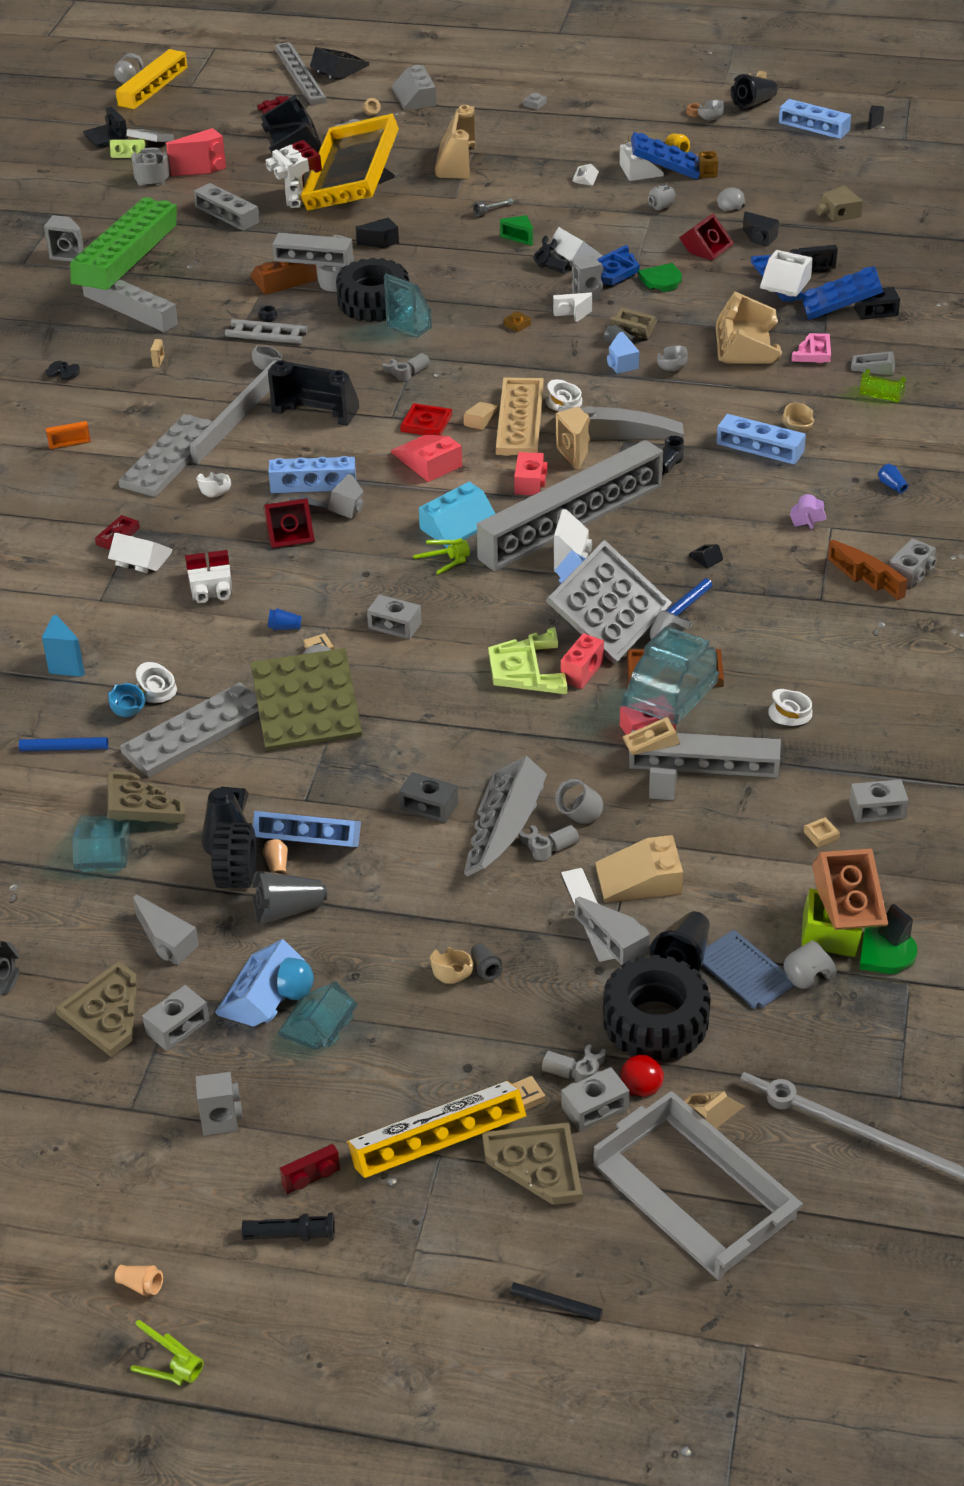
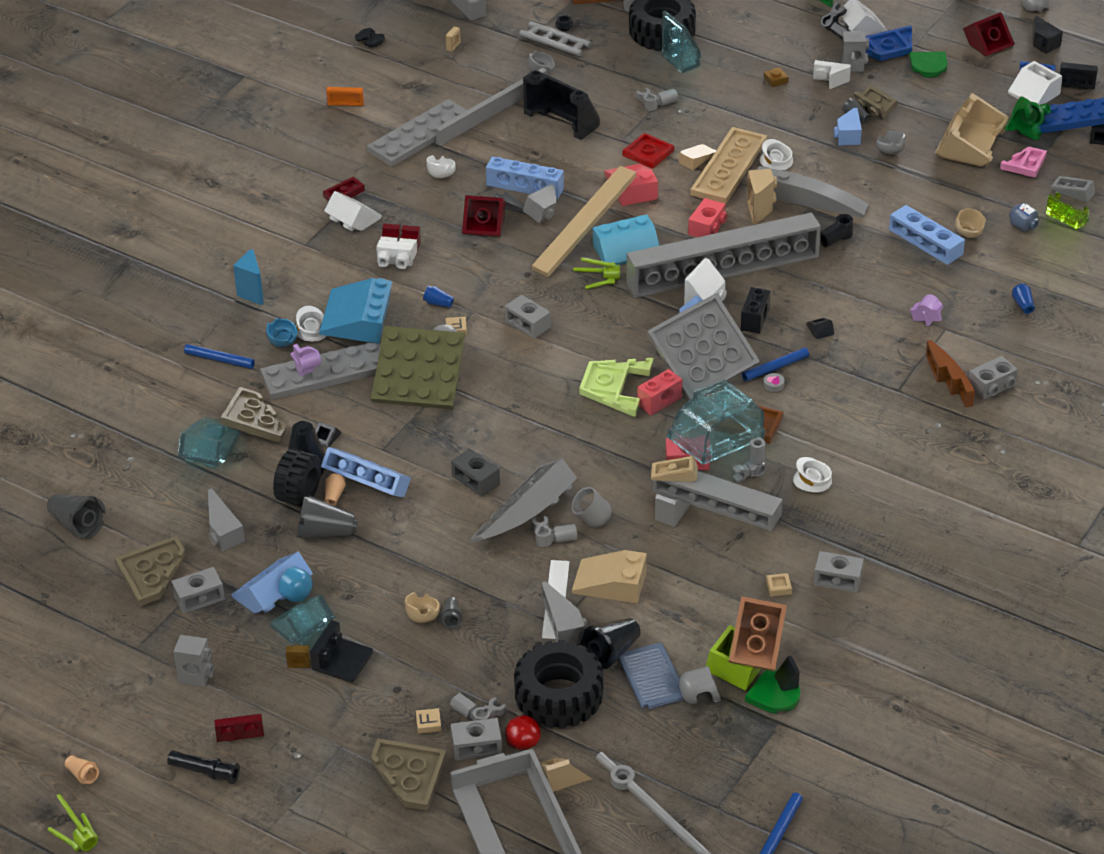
camera: 20 degrees right, 0 degrees up
yellow brick [347,1081,526,1178] -> none
light grey helmet [650,609,694,649] -> none
none -> pearl gold plate [286,645,311,668]
none -> lavender piece [291,344,321,376]
none -> black bracket [310,620,373,683]
none -> dark azure slope [319,278,392,344]
none -> tan tile [532,166,637,277]
none -> light grey bar [732,437,767,483]
none -> black brick [741,287,771,334]
none -> light grey tile [763,373,784,392]
none -> green piece [1004,96,1051,140]
none -> sand blue head [1009,203,1039,232]

